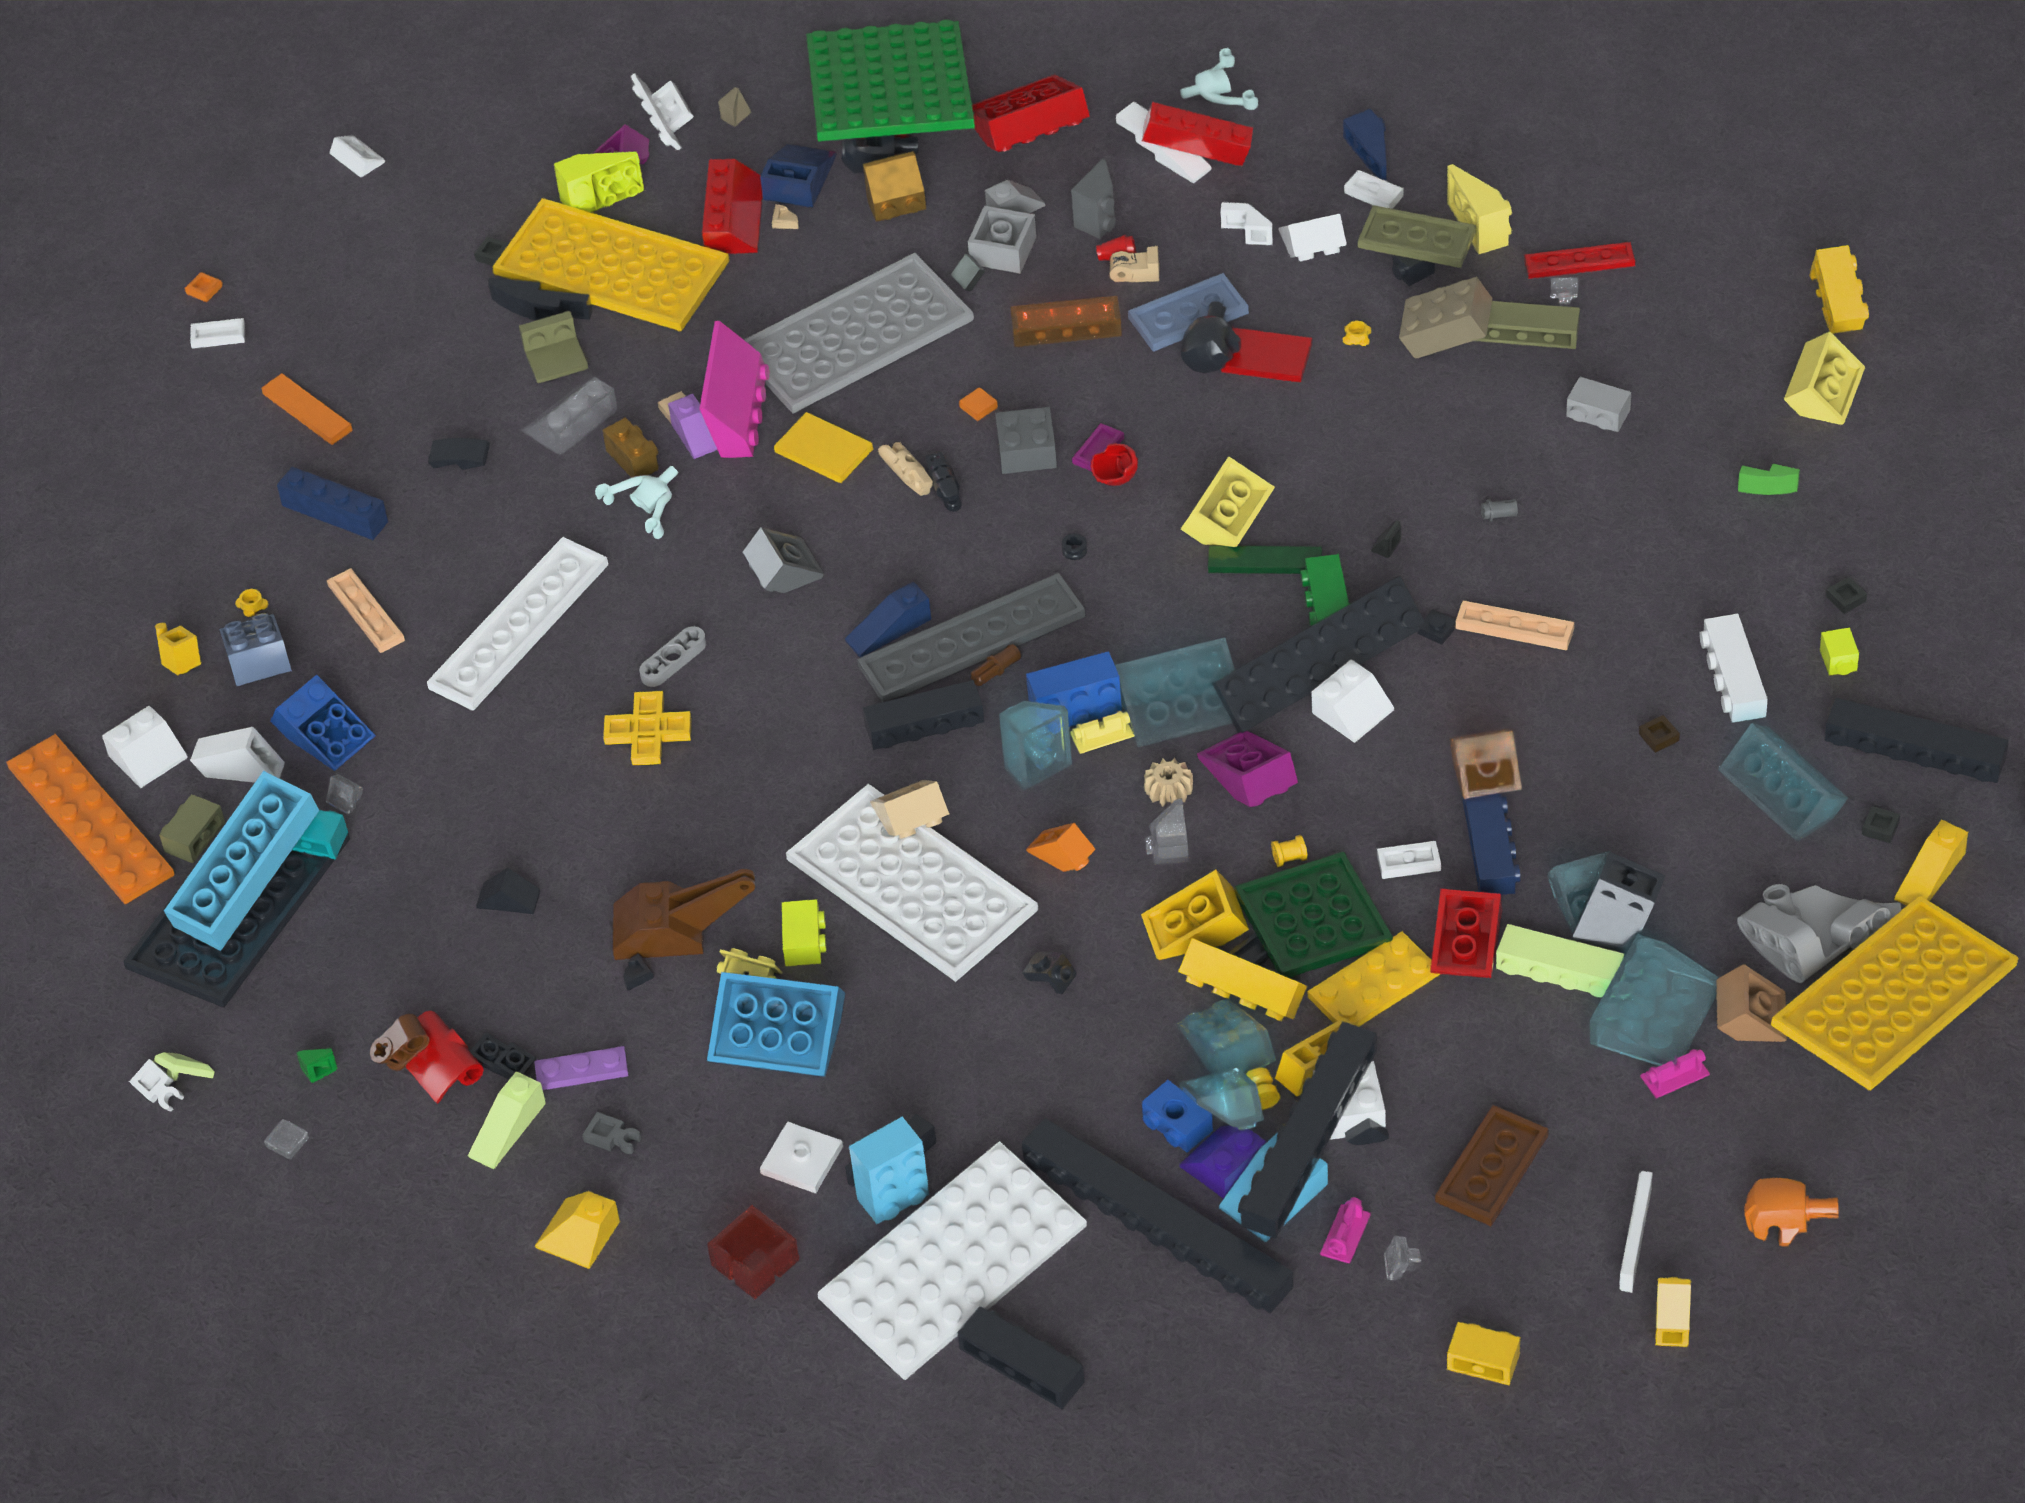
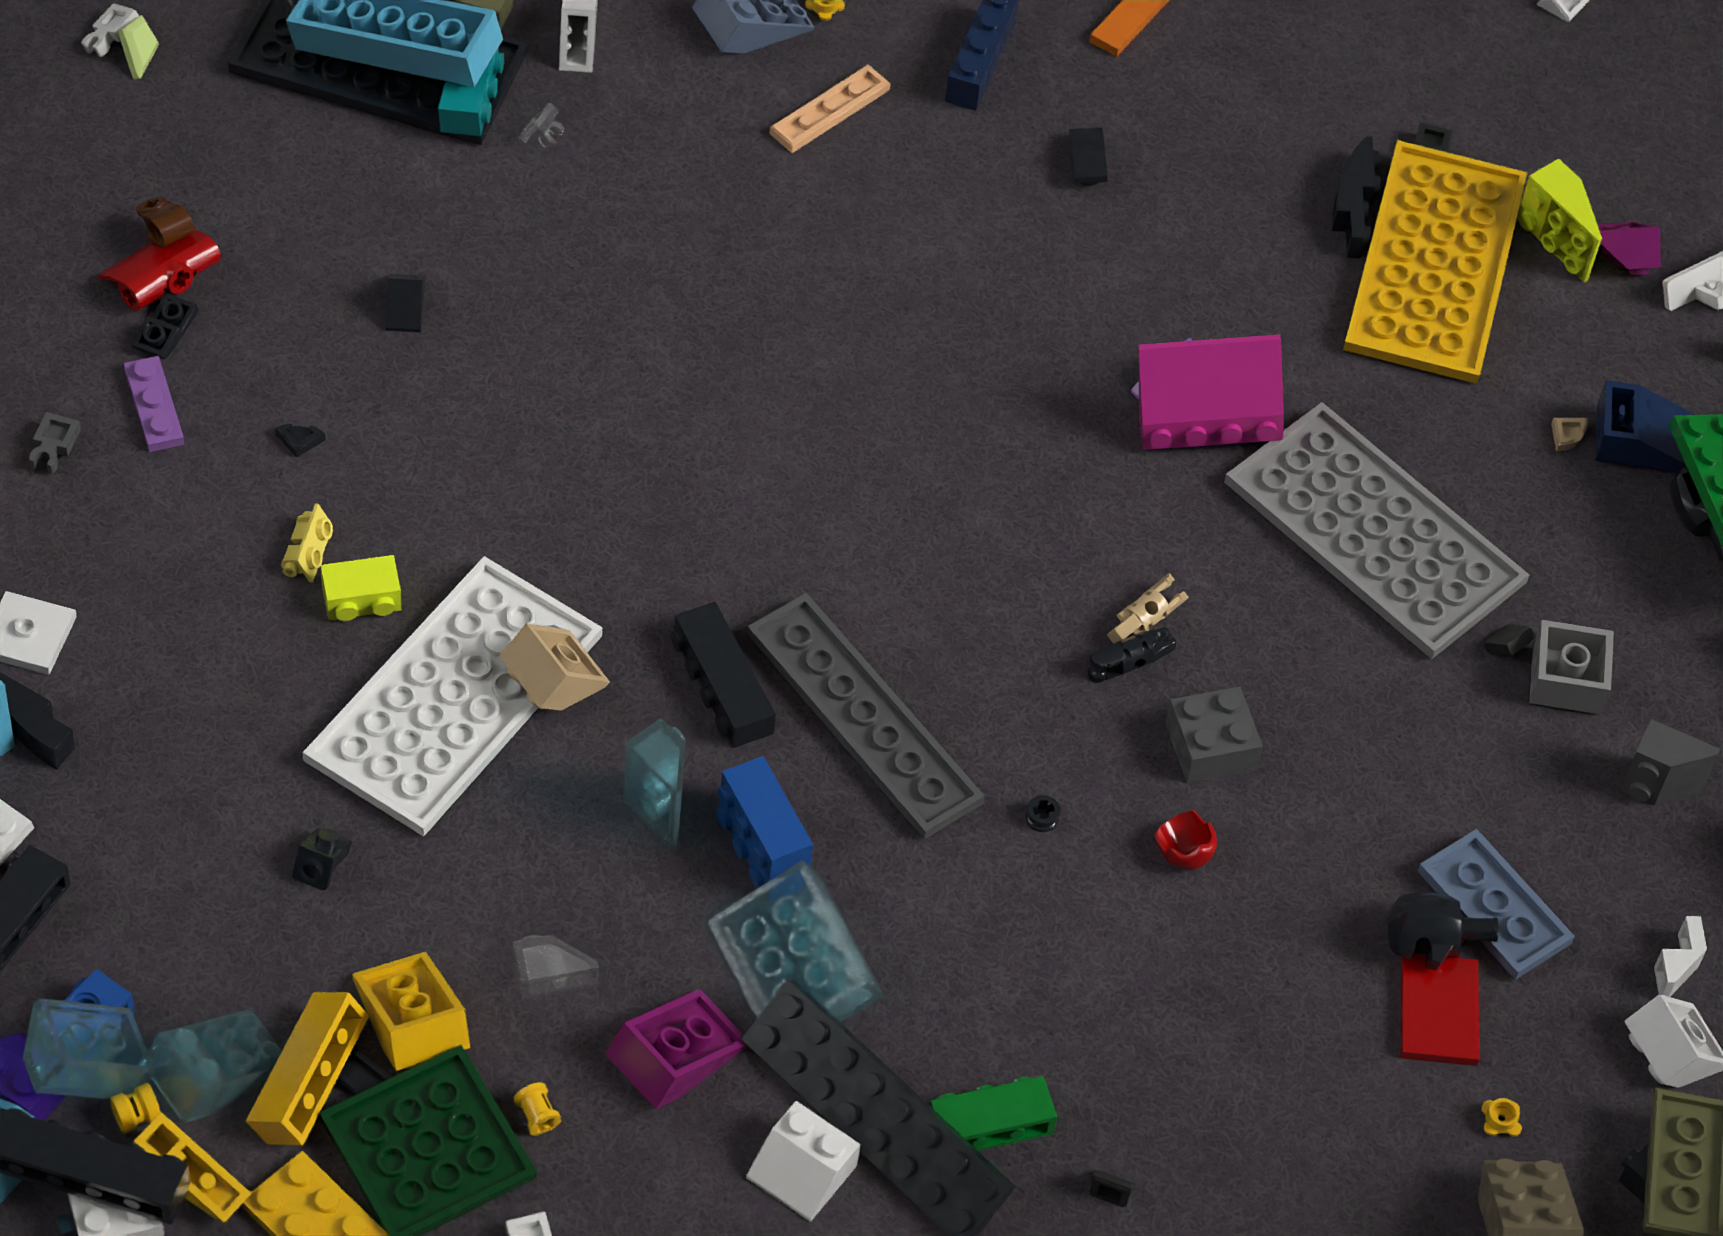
camera: 70 degrees right, 5 degrees up
clear plate [264,1119,309,1160] -> none
blue slope [270,675,376,771] -> none
green slope [297,1048,337,1083] -> none
white plate [427,537,608,711] -> none
yellowish green slope [468,1071,546,1169] -> none
olive bracket [519,311,588,383] -> none
clear slope [522,377,618,456] -> none
light aqua piece [596,466,678,539] -> none
pearl gold brick [603,417,659,478] -> none
yellow plate [603,691,692,765] -> none
reddish brown slope [613,869,755,960] -> none
light grey beam [639,626,706,687] -> none
red slope [702,159,763,254] -> none
dark azure slope [707,972,845,1077] -> none
dark grey slope [743,527,824,593] -> none
yellow tile [774,412,873,483] -> none
dark blue slope [845,581,931,658] -> none
pearl gold slope [863,151,926,222] -> none
orange tile [959,387,998,421] -> none
reddish brown axle [970,644,1021,686] -> none
light grey slope [985,180,1045,213] -> none
clear orange brick [1010,295,1122,347] -> none
orange slope [1026,823,1095,872] -> none
light yellow hinge [1070,711,1134,754] -> none
magenta tile [1072,423,1124,471] -> none
red cone [1096,234,1136,261] -> none
tan leg [1110,246,1159,282] -> none
tan gear [1144,758,1193,807] -> none
light yellow slope [1181,456,1275,547] -> none
dark green tile [1208,546,1322,574] -> none

